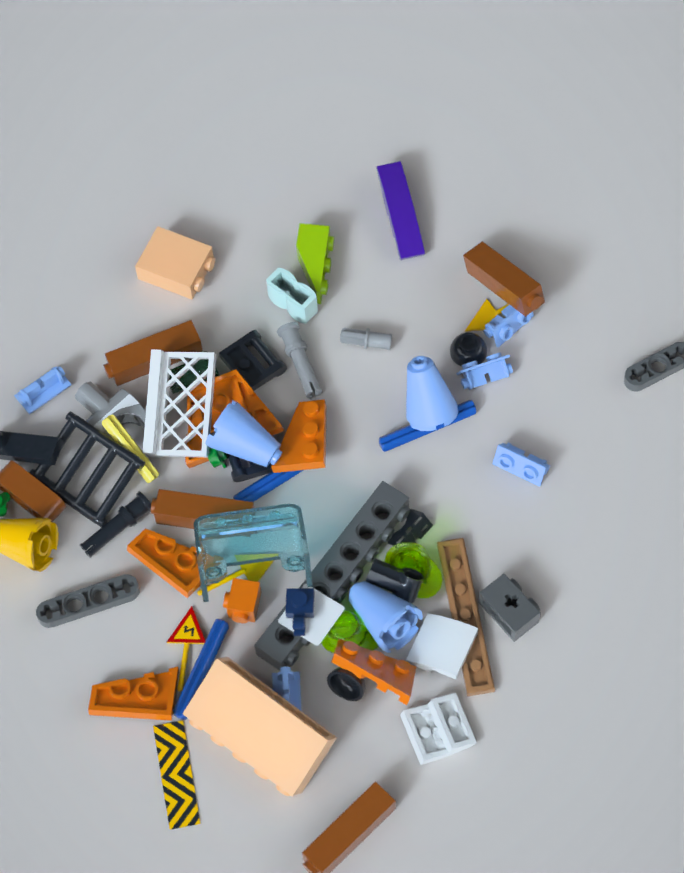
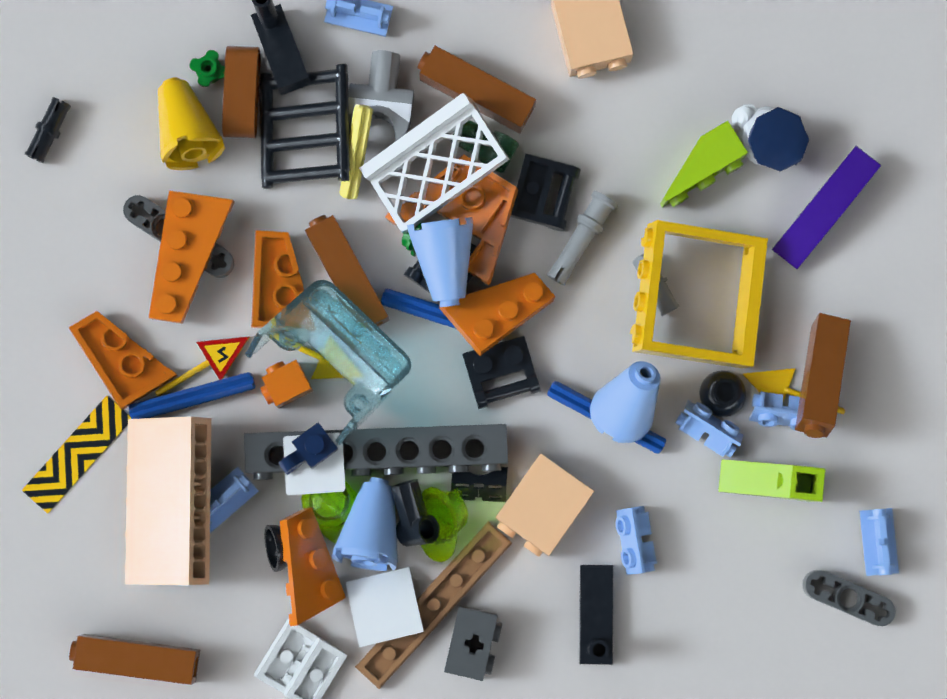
camera: 45 degrees right, 20 degrees up
black pin [80,491,151,558] -> none
light aqua brick [266,268,318,324] -> none
none -> orange wing [149,190,235,324]
none -> black plate [462,336,541,409]
none -> light nougat brick [495,453,594,557]
none -> black piece [579,565,613,665]
none -> yellow window [630,220,768,369]
none -> lime slope [718,459,825,502]
none -> dark blue piece [732,104,809,172]
none -> light blue hinge [859,508,899,576]

